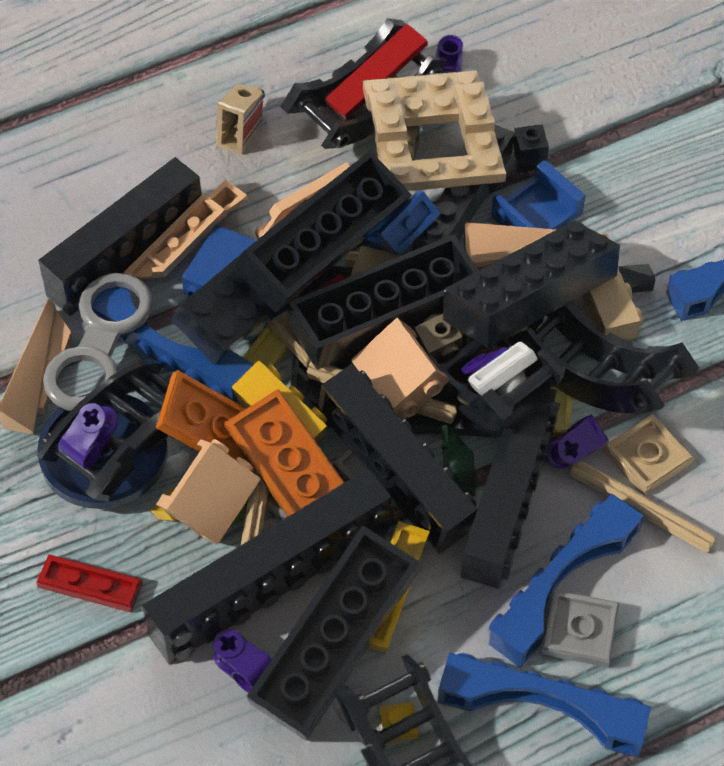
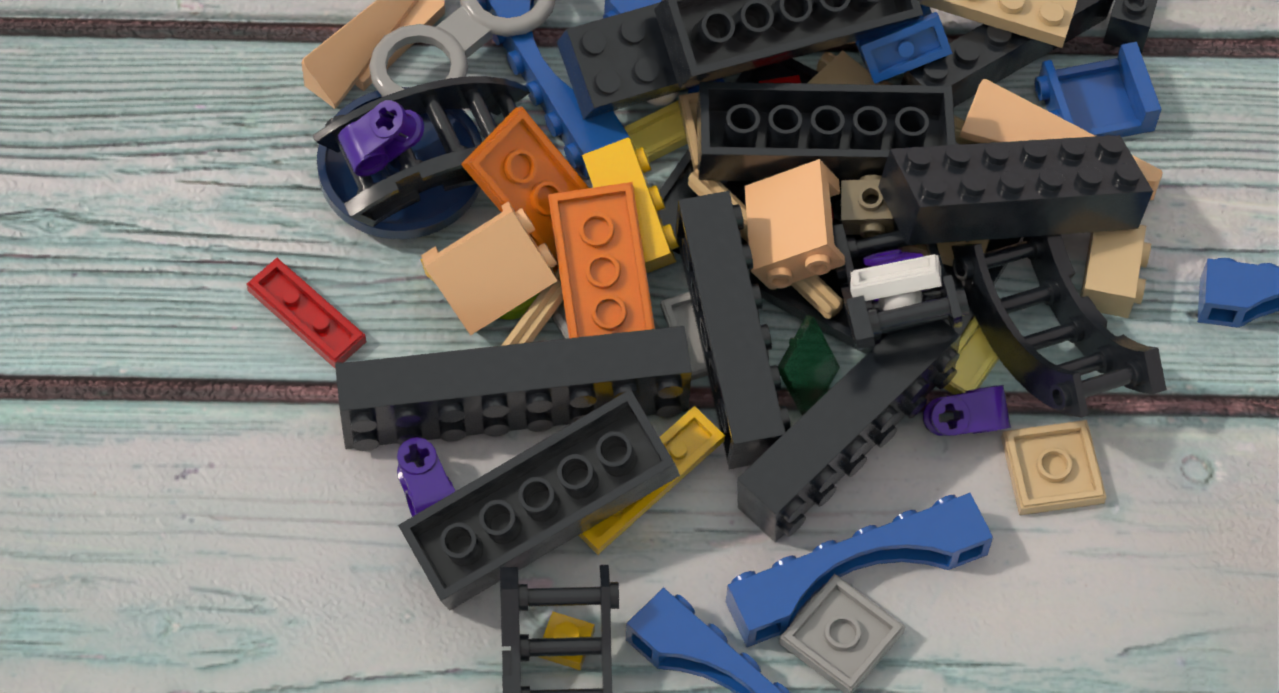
camera: 25 degrees right, 5 degrees up
tan axle [570,460,716,553] -> none
black slope [619,264,656,293] -> none

